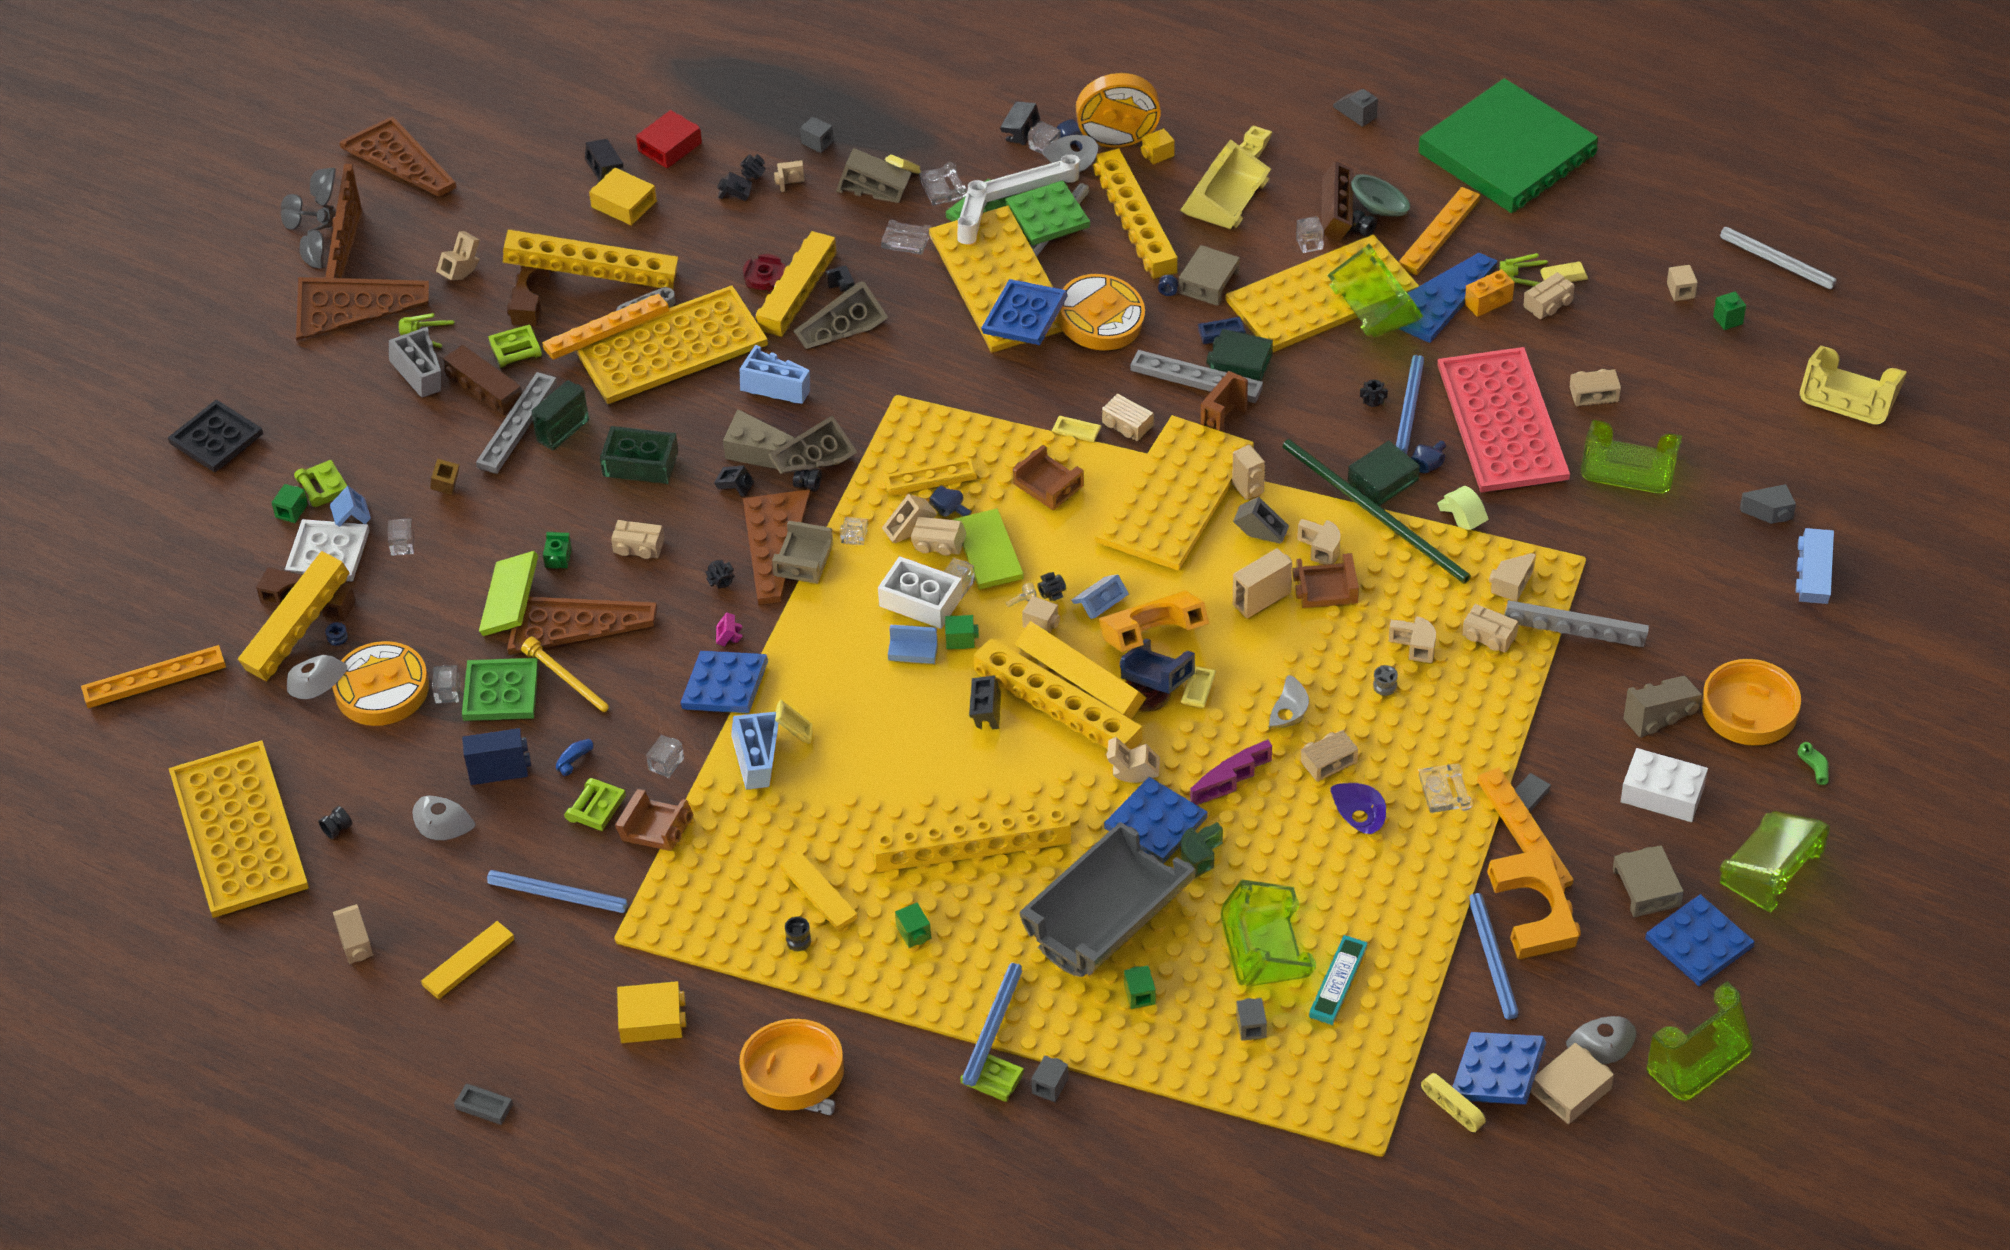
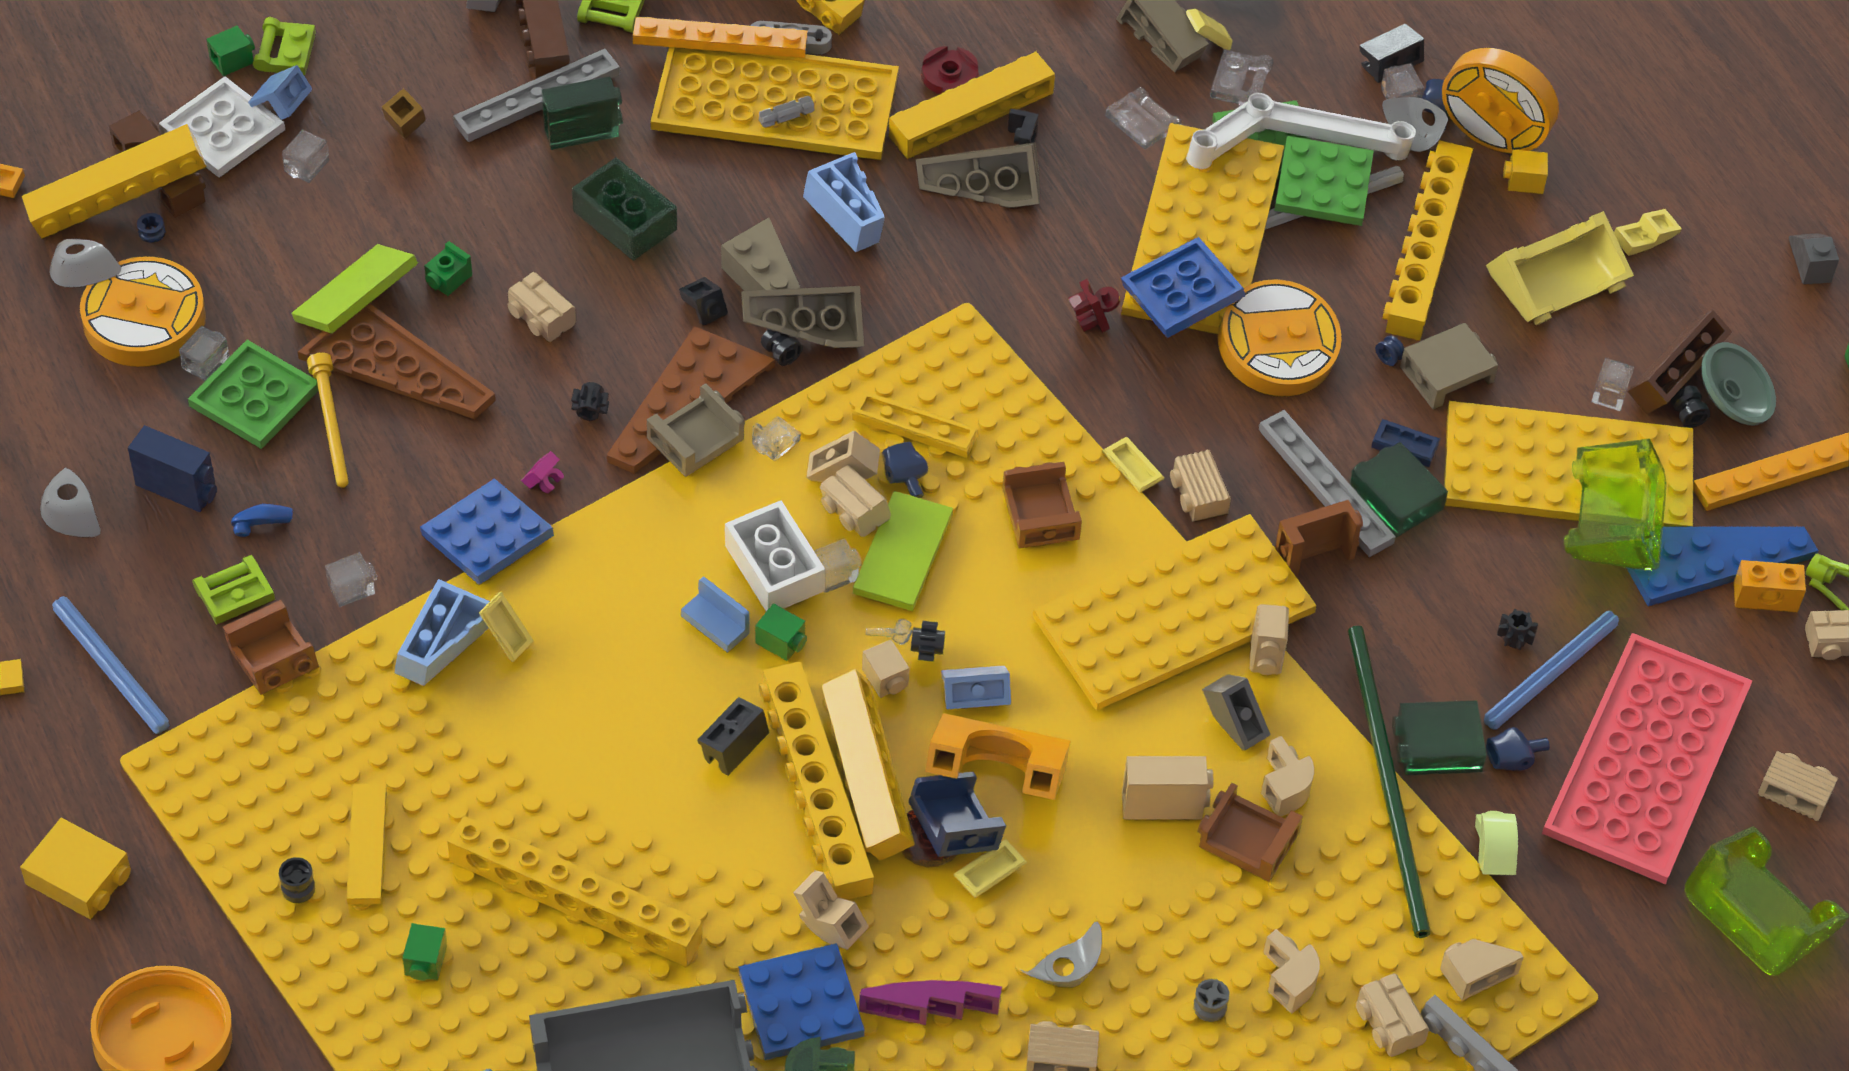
camera: 30 degrees right, 5 degrees up
none -> light grey axle [759,96,815,128]
none -> dark red hips [1068,279,1120,333]

